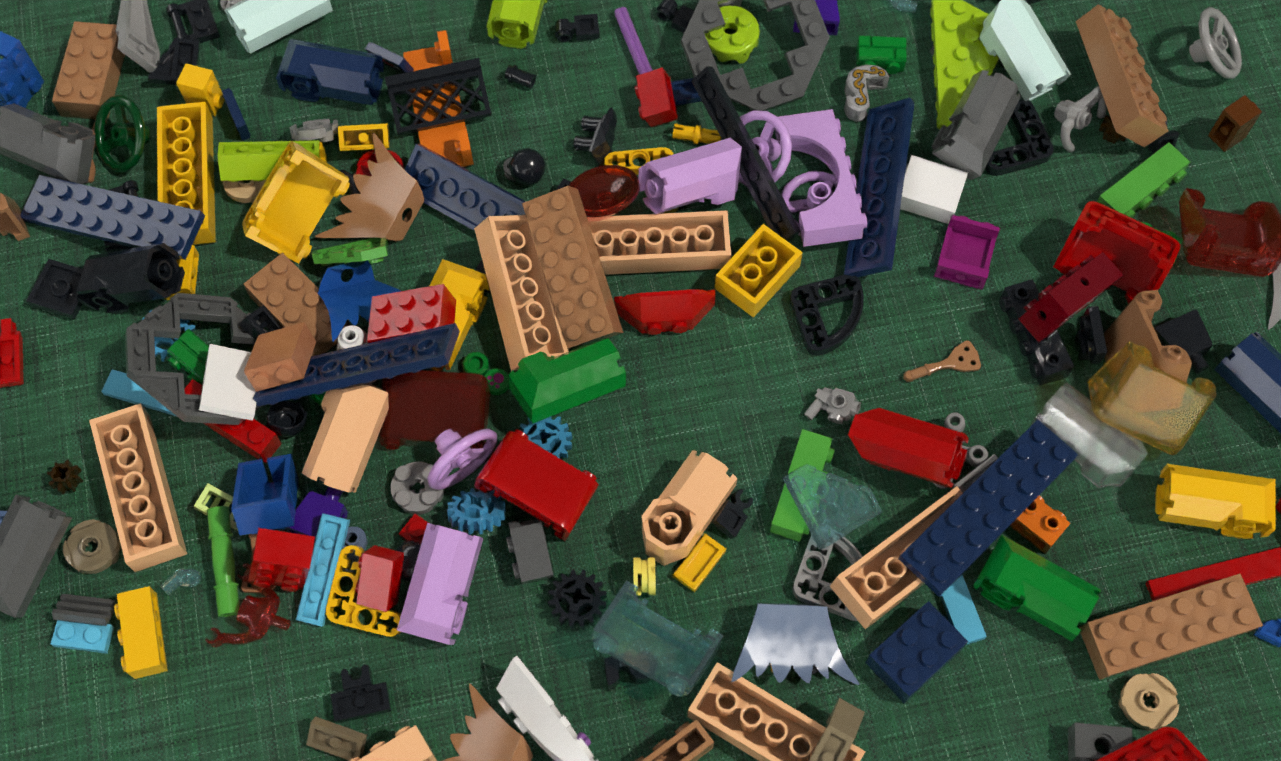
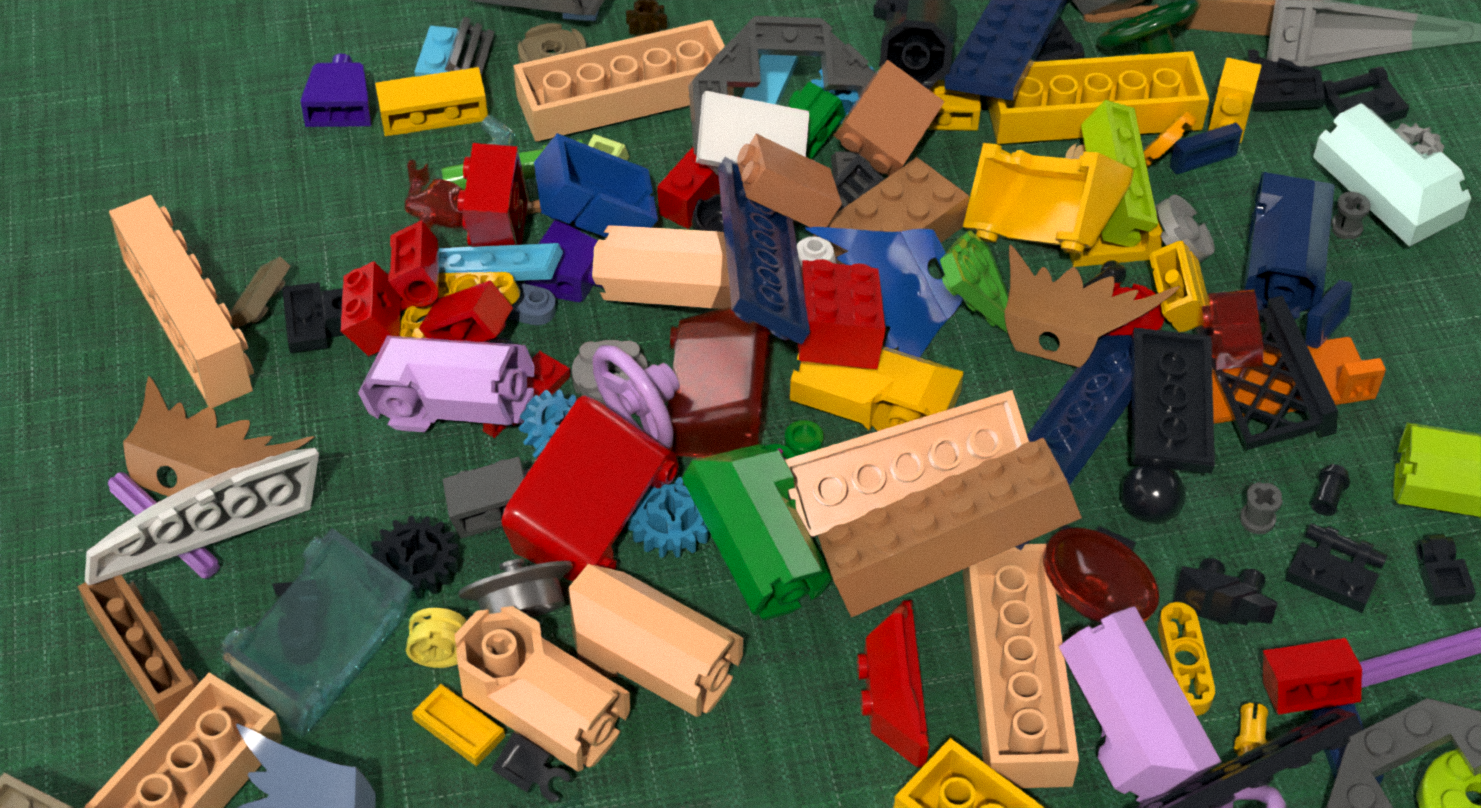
camera: 90 degrees right, 15 degrees down
none -> dark purple torso [300,54,372,127]
none -> red brick [341,261,401,356]
none -> red piece [388,220,439,311]
none -> flat silver wheel [458,558,573,618]
none -> light nougat brick [569,564,743,717]
none -> nougat brick [833,60,945,176]
none -> black tile [1132,327,1215,474]
none -> light orange tile [1143,110,1197,167]
none -> clear red brick [1201,289,1263,370]
none -> dark grey bush [1240,482,1283,534]
none -> black plate [1285,523,1388,613]
none -> dark grey bush [1331,192,1370,240]

